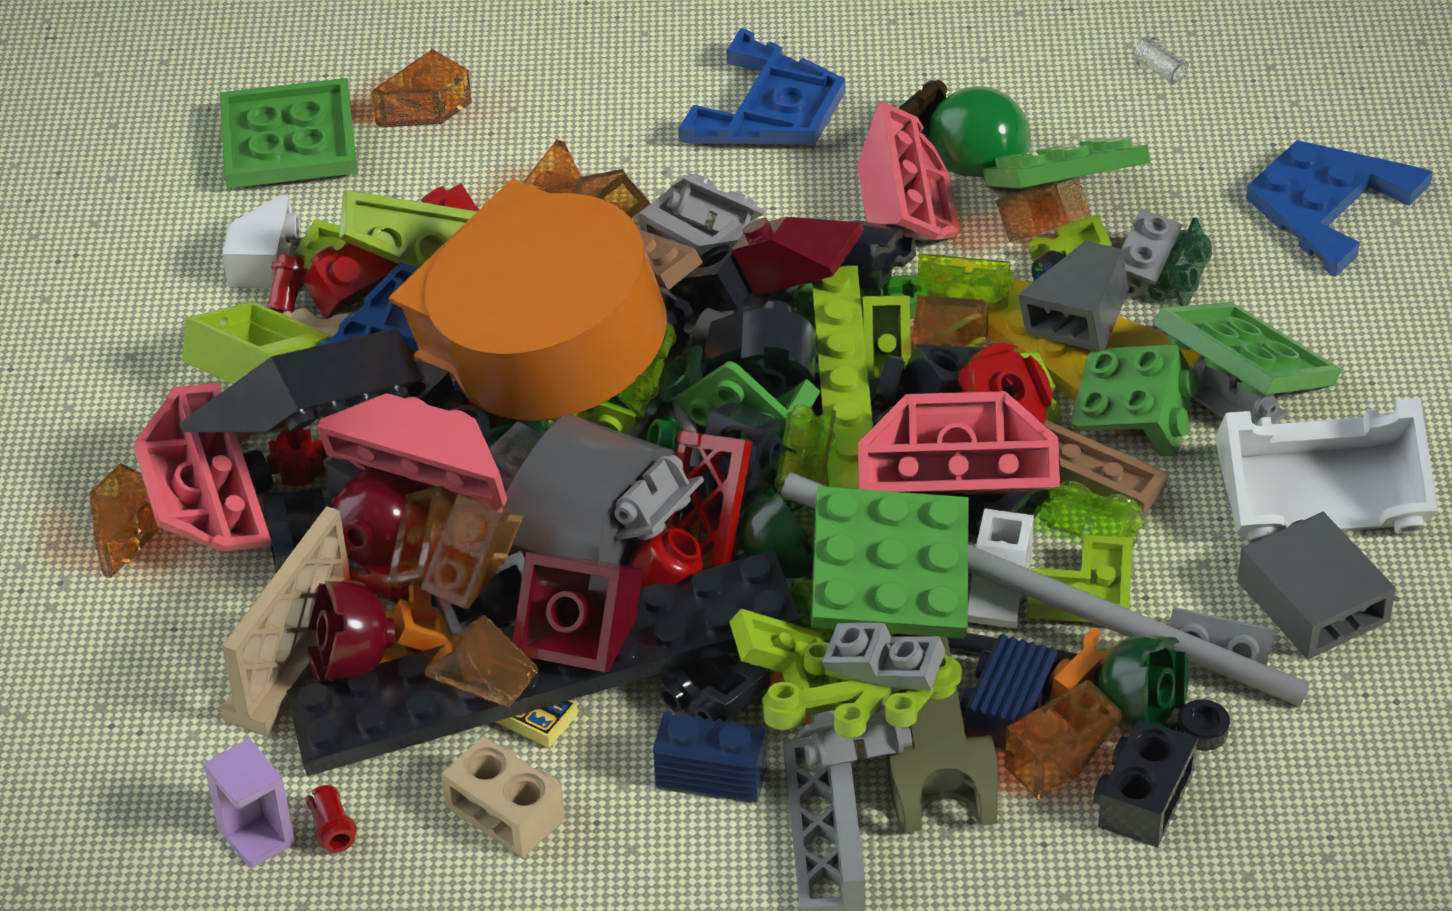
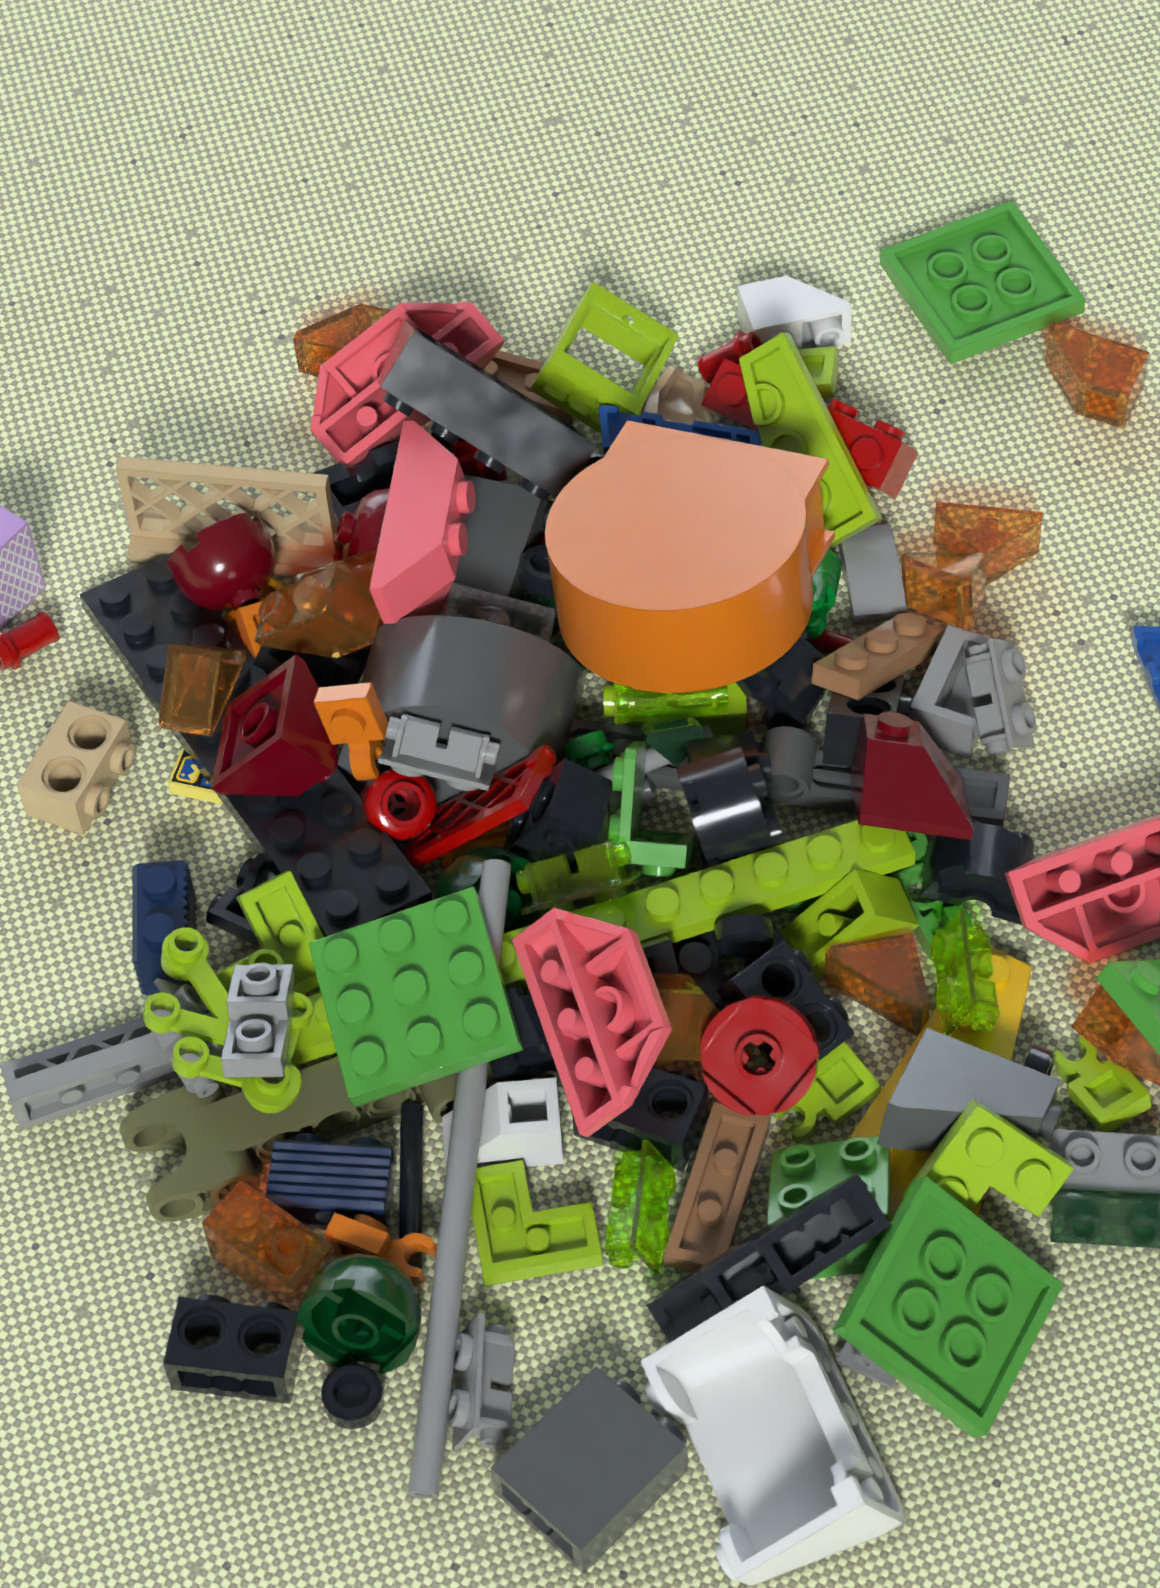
camera: 75 degrees right, 10 degrees up
none -> orange plate [314,682,388,781]
none -> black slope [644,1173,891,1343]
none -> lime plate [902,1098,1074,1217]

